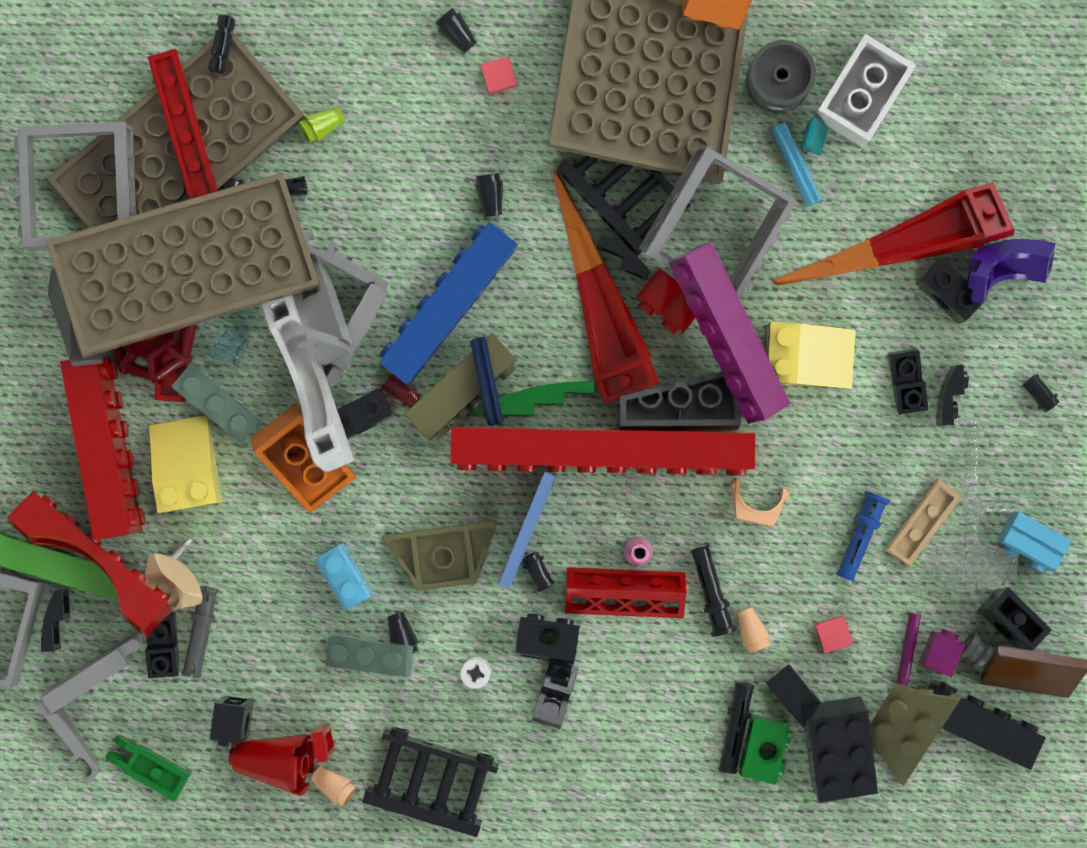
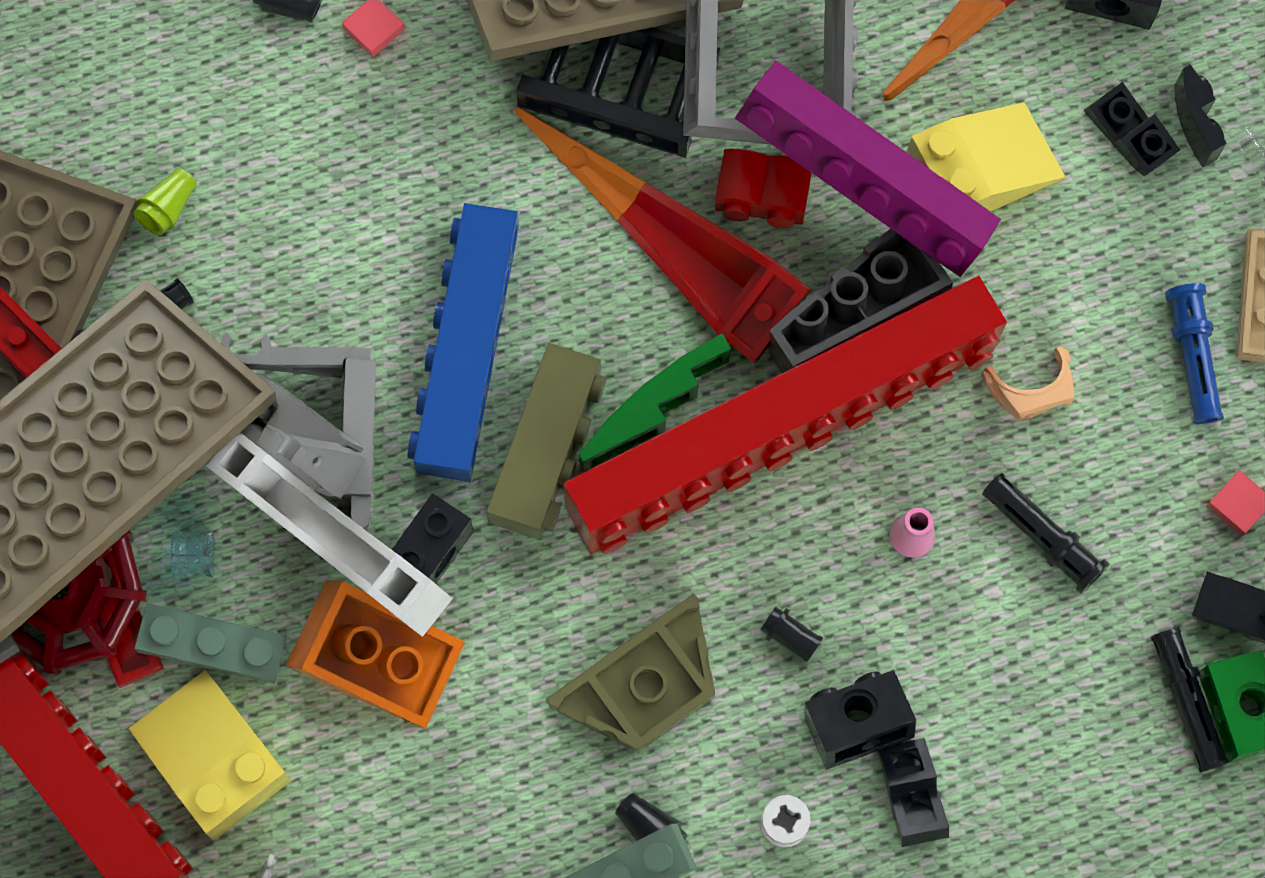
camera: 30 degrees left, 15 degrees down
medium azure brick [315,543,374,611] -> none
clear red pin [382,374,421,408] -> none
dark blue axle [470,337,503,426] -> none
black cone [474,173,503,217] -> none
medium blue tile [498,472,555,589] -> none
red fence [565,567,687,618] -> none
black slope [597,234,650,281] -> none
light nougat cone [736,607,771,654] -> none

